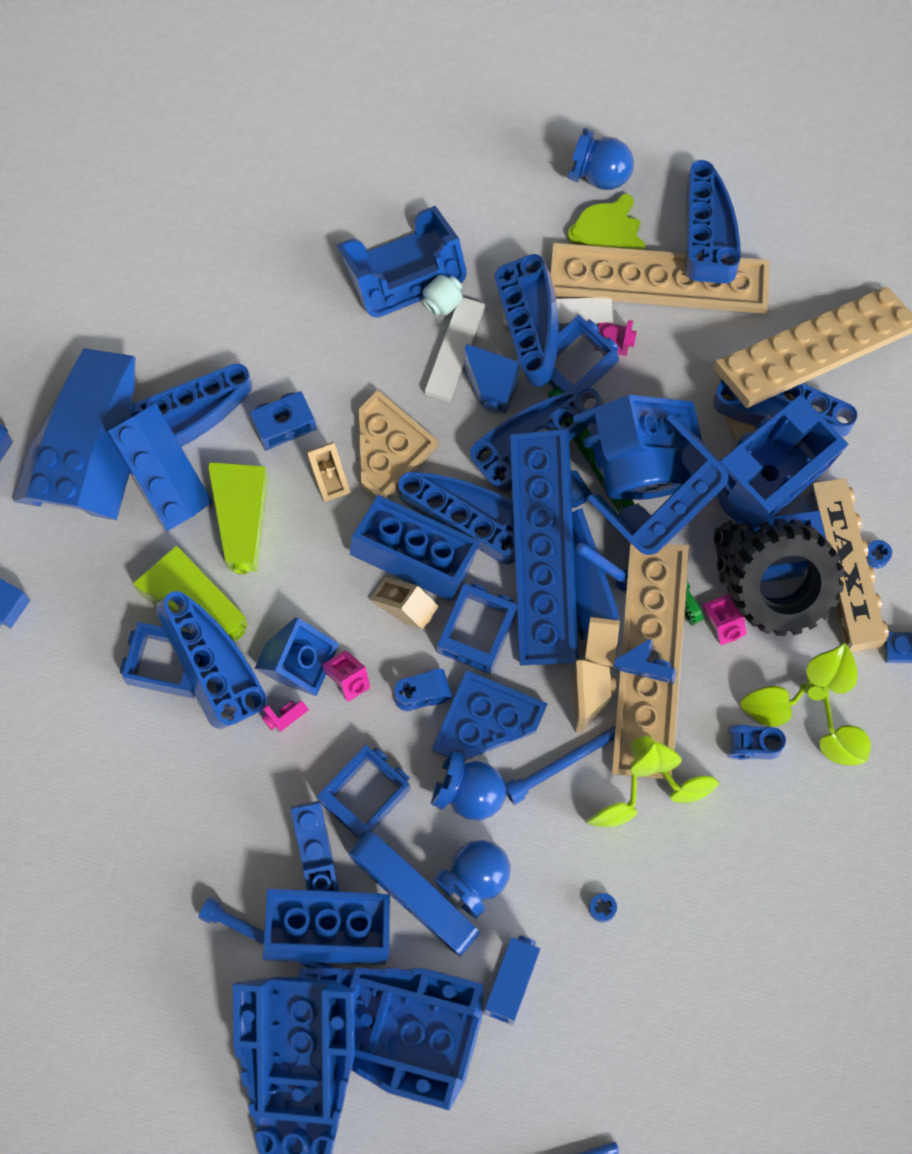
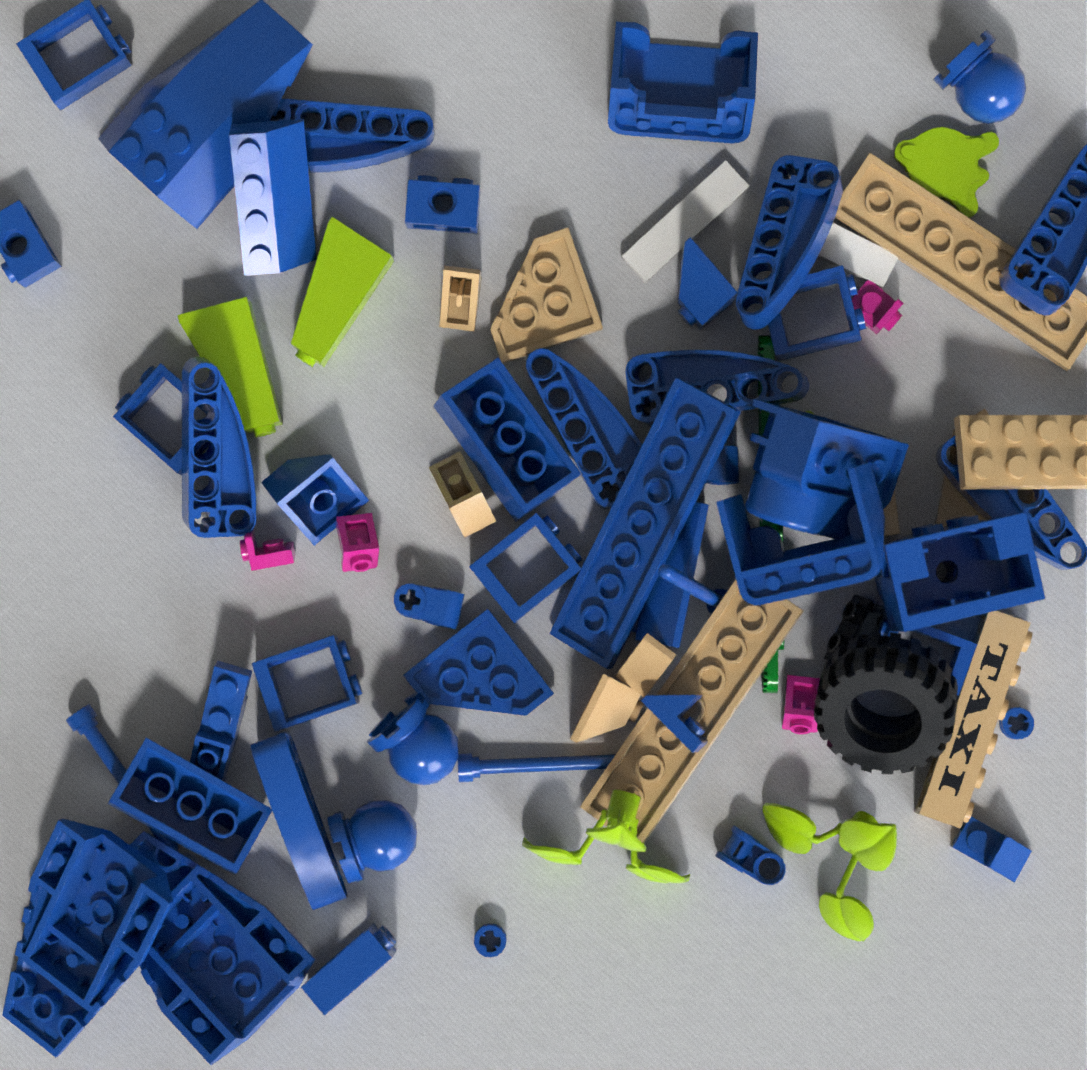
camera: 35 degrees right, 15 degrees up
light aqua head [422,275,463,316] -> none

